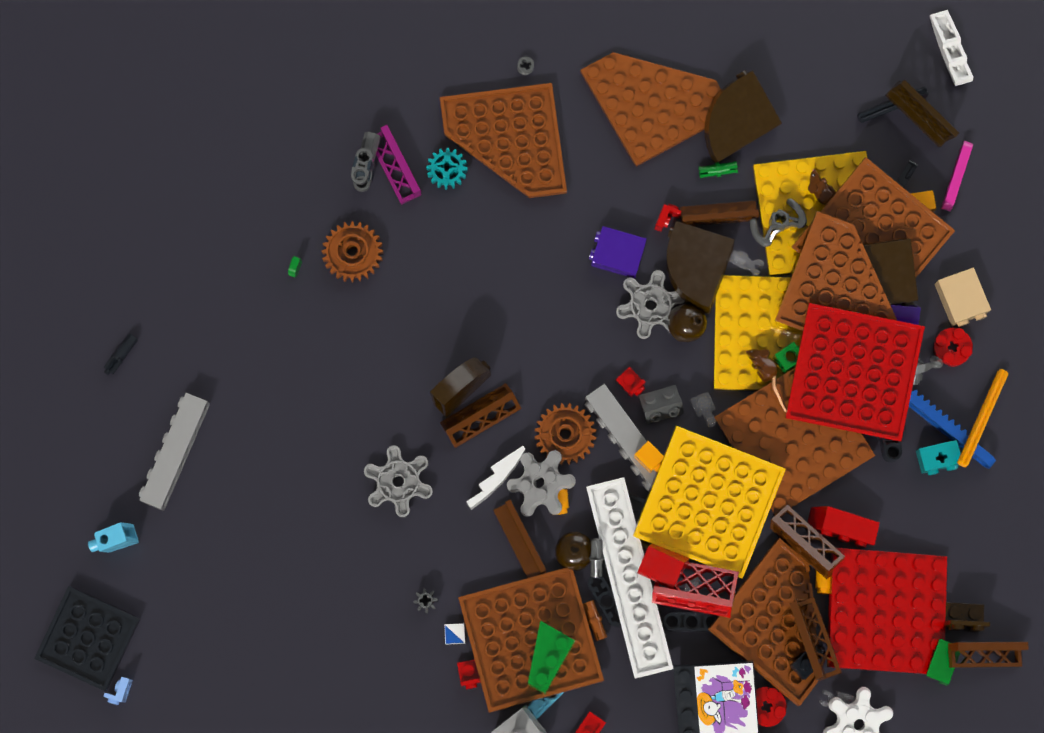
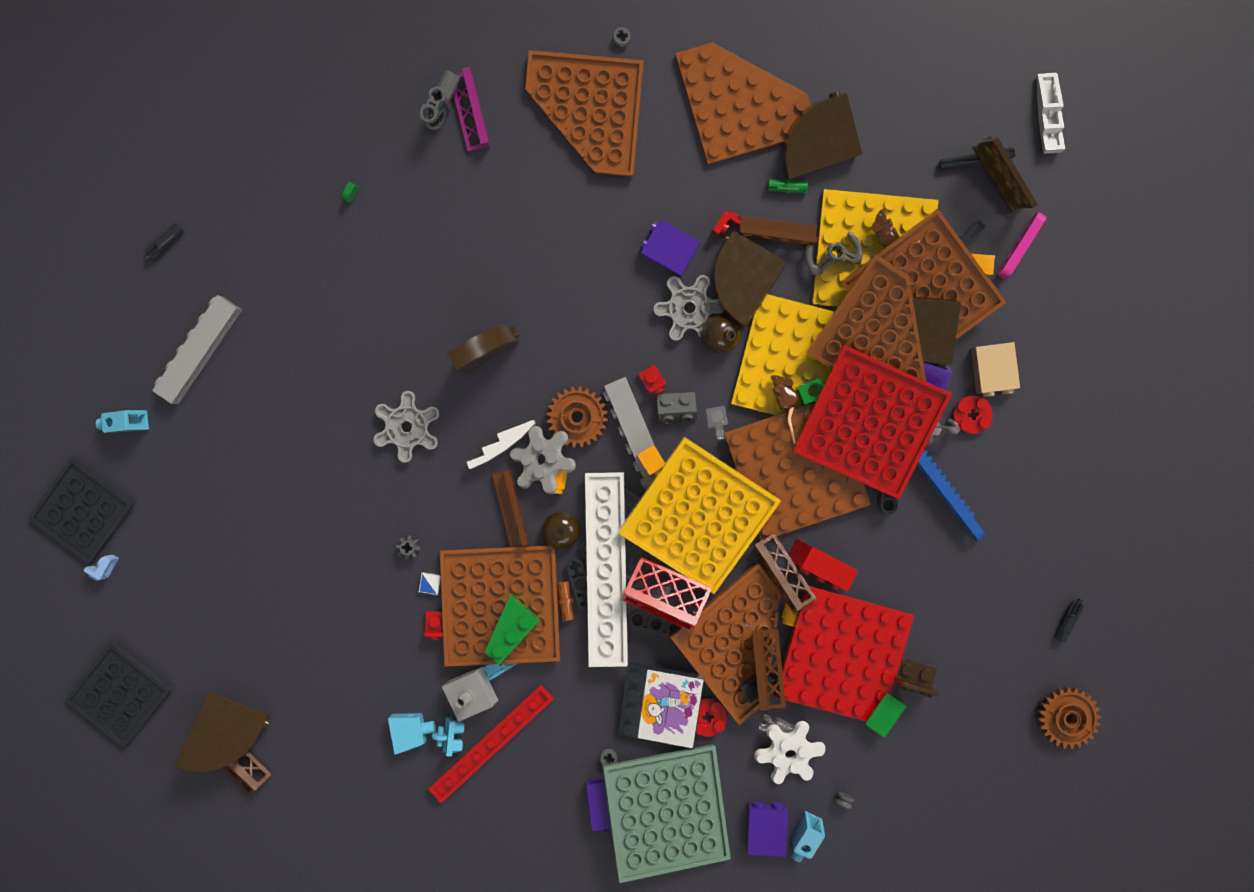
camera: 15 degrees right, 10 degrees up
dark orange gear [322,221,384,283] -> none
teal gear [426,148,468,190] -> none
reddish brown fence [440,383,521,448] -> none
dark grey axle [589,538,604,578] -> none
red slope [637,544,690,589] -> none
clear plate [729,250,764,275] -> none
teal brick [916,440,961,476] -> none
reddish brown fence [948,642,1029,668] -> none
light orange axle [957,369,1008,468] -> none

